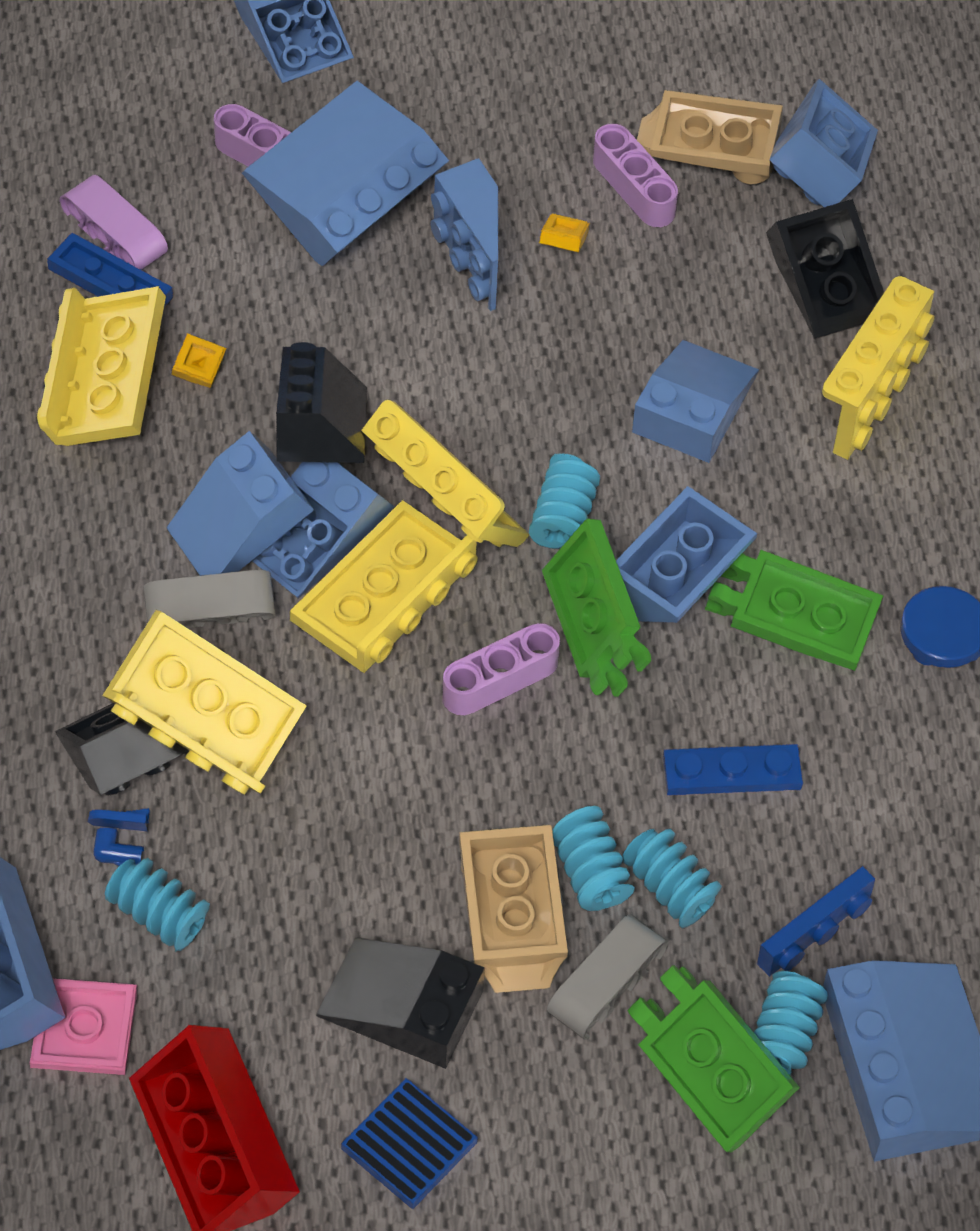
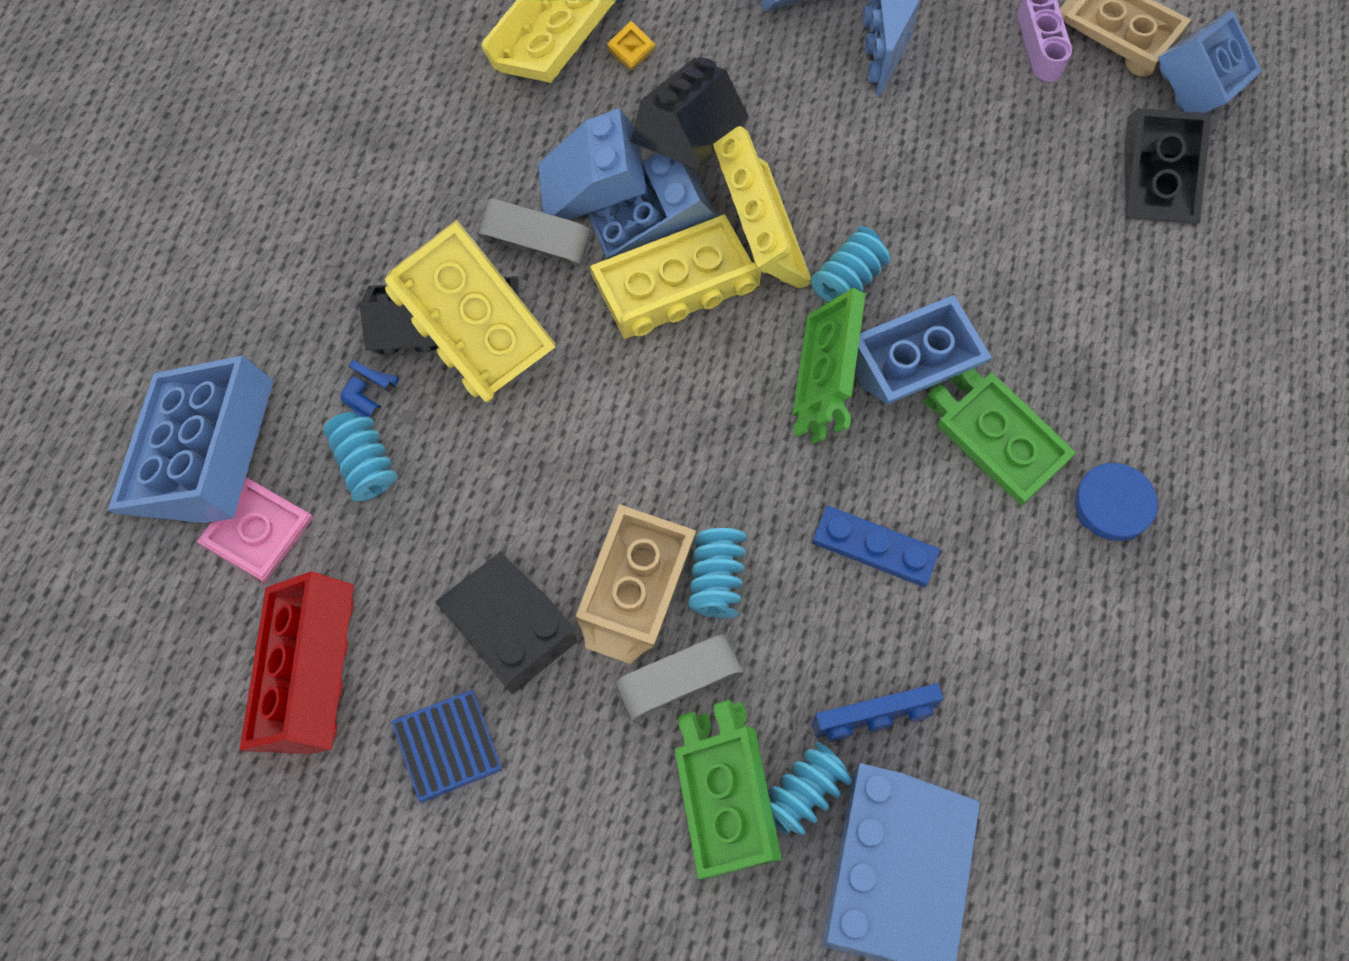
camera: 25 degrees right, 10 degrees up
lavender beam [442,623,560,715] -> none
yellow tile [539,213,590,252] -> none
medium azure piece [622,829,722,929] -> none
medium blue slope [632,340,759,463] -> none
light yellow bracket [822,276,935,460] -> none

